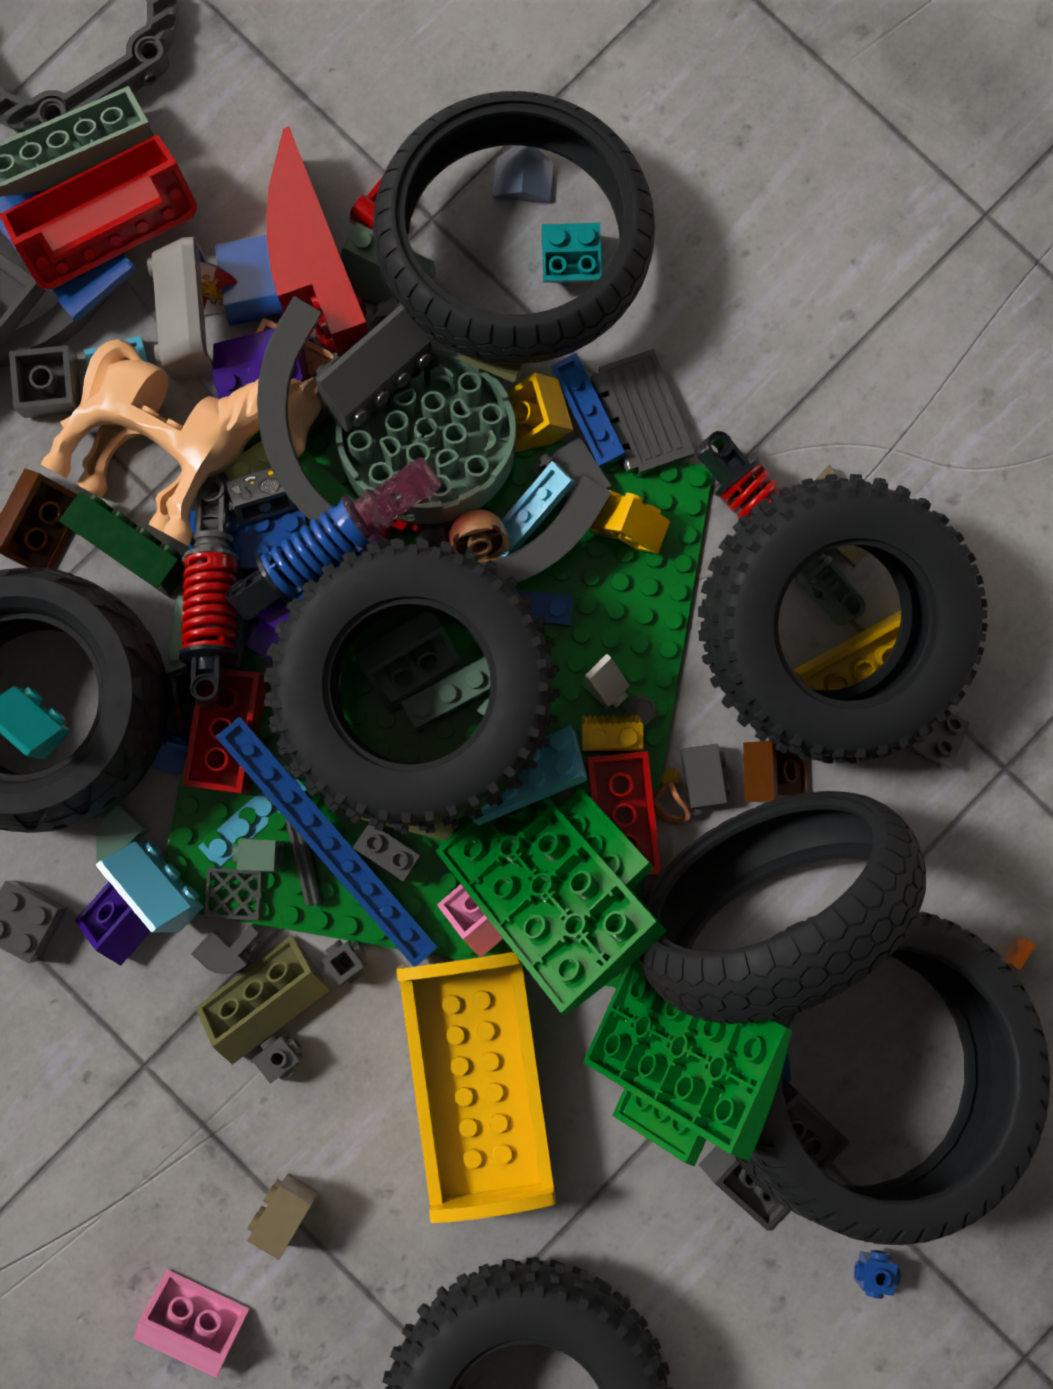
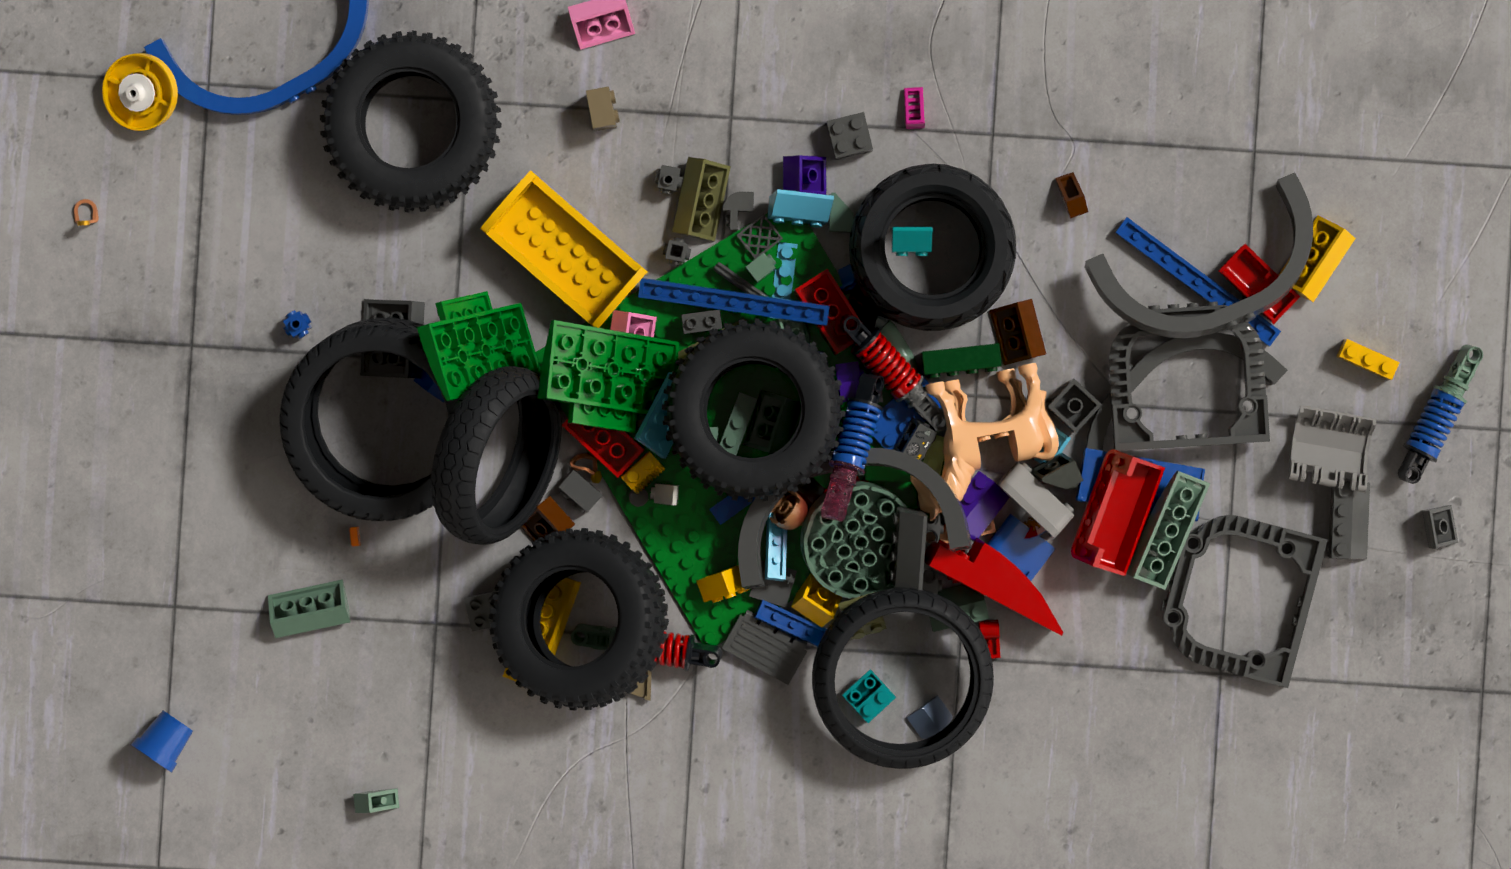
camera: 140 degrees right, 5 degrees up
none -> pearl dark grey slope [1030,453,1084,489]

